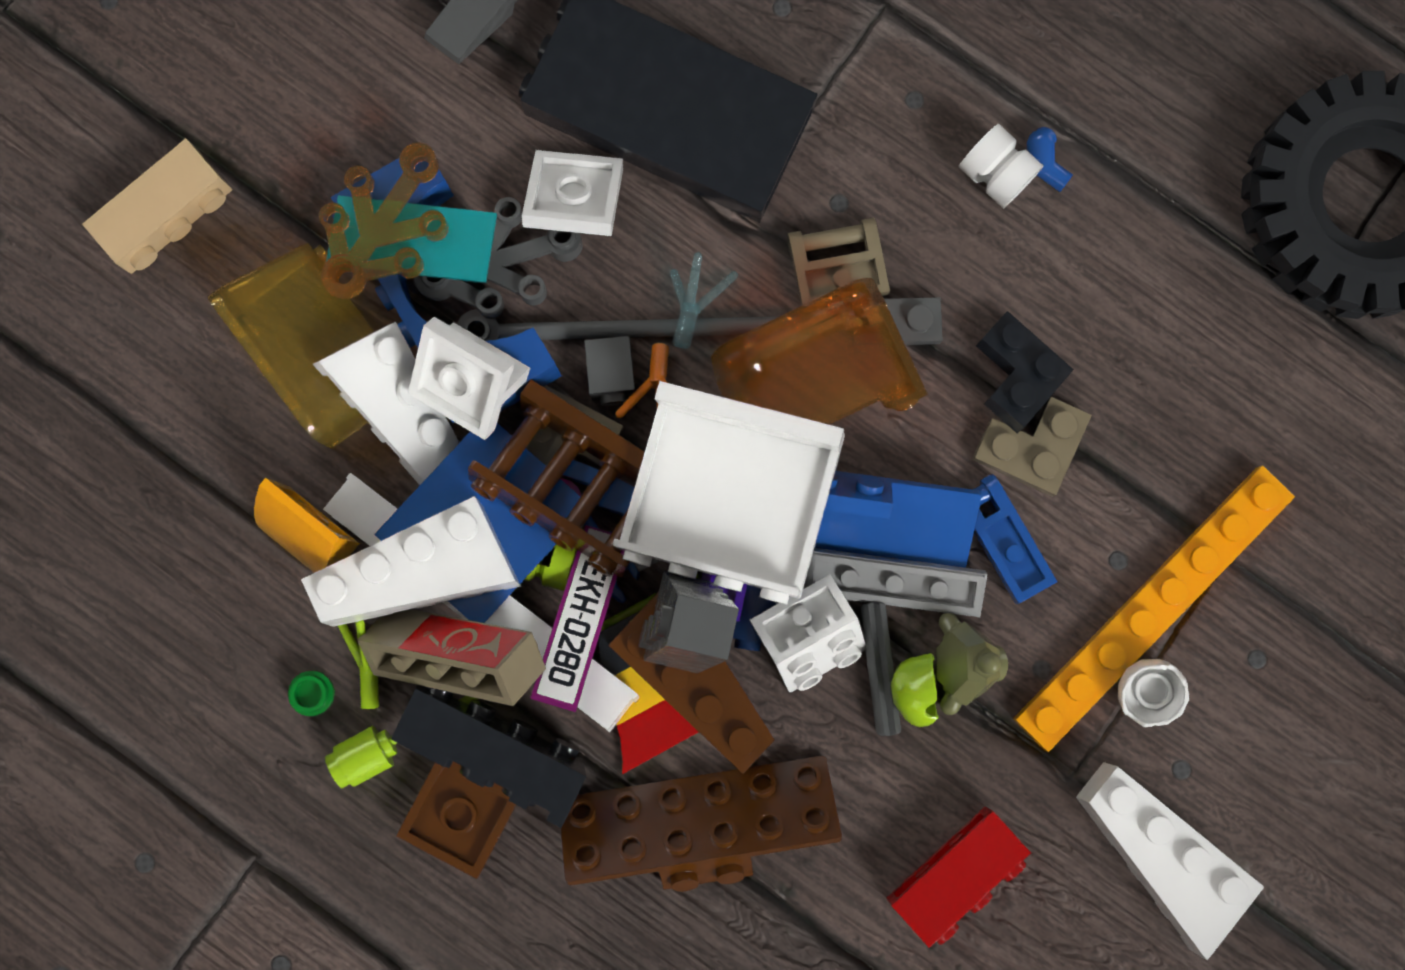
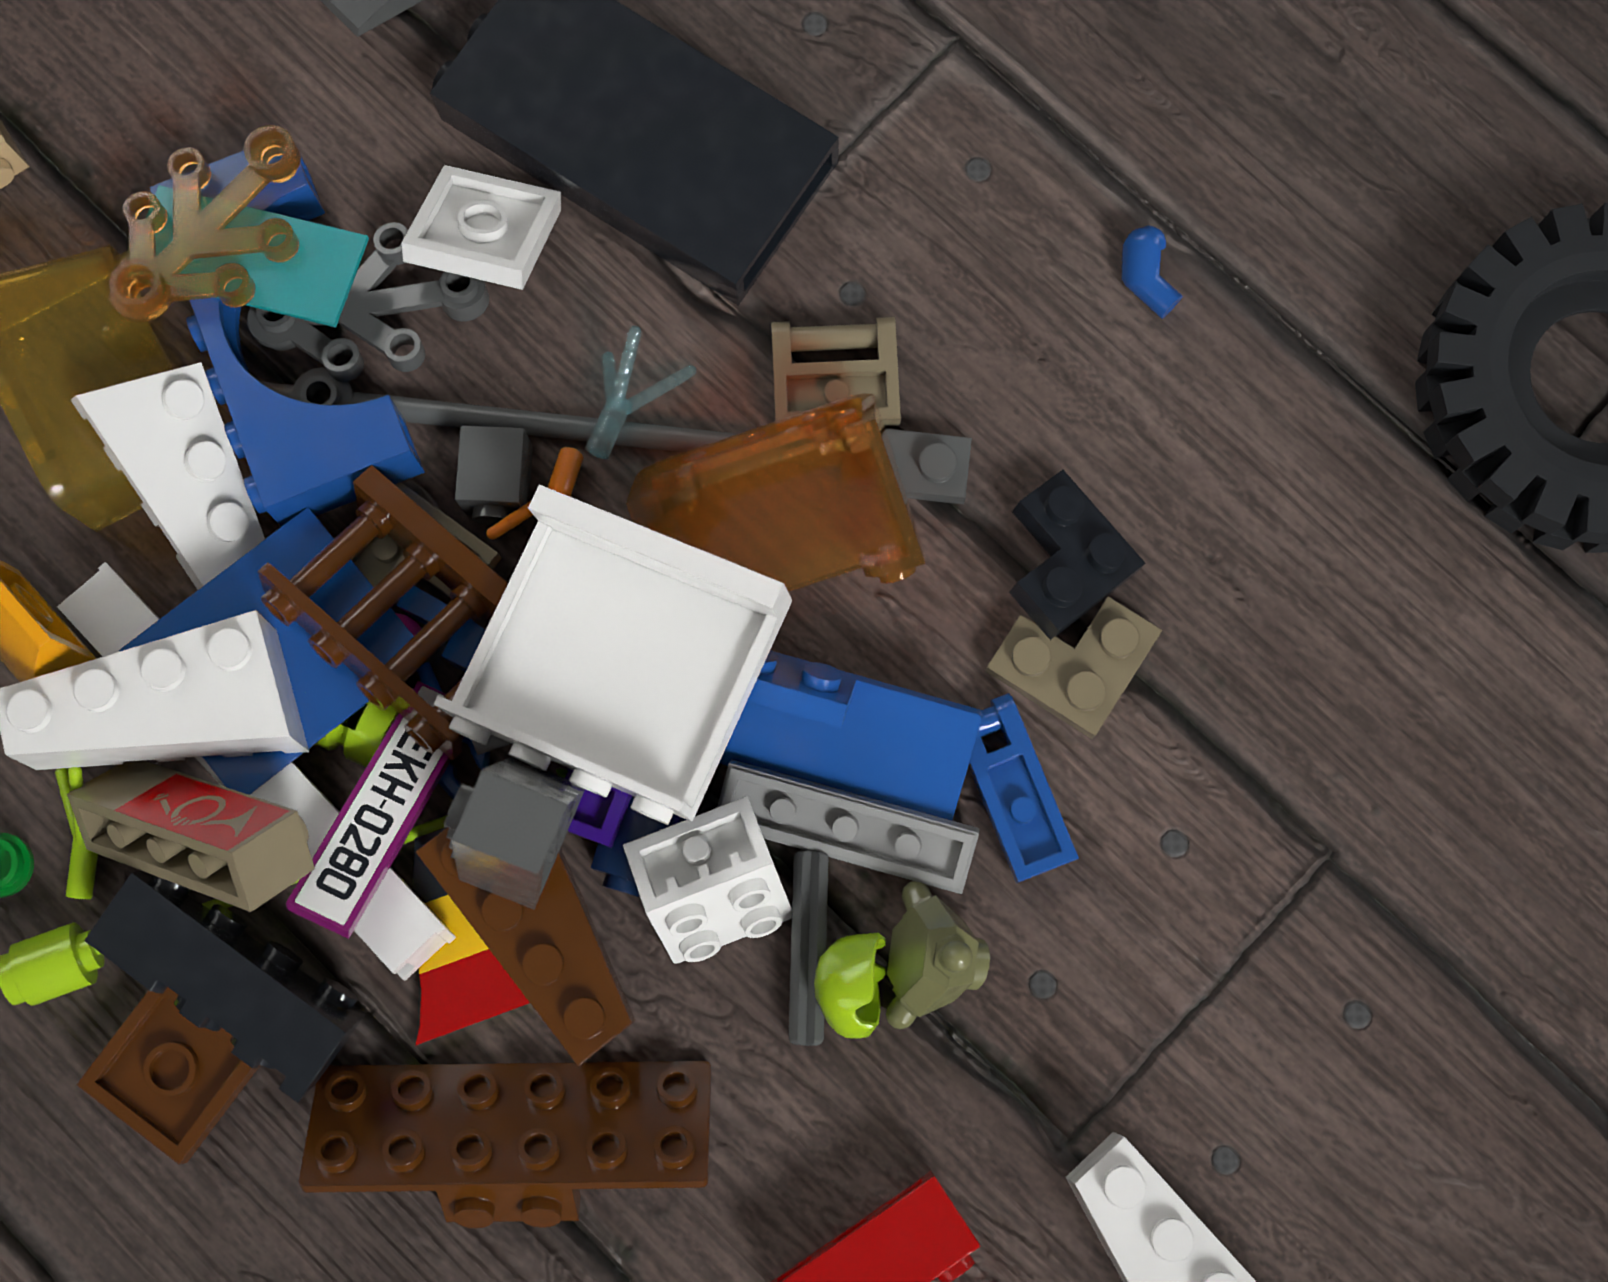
camera: 15 degrees right, 5 degrees down
white bracket [408,317,530,440] -> none
white wheel [959,124,1044,209] -> none
light orange plate [1013,465,1295,752] -> none
white hair [1118,659,1189,727] -> none

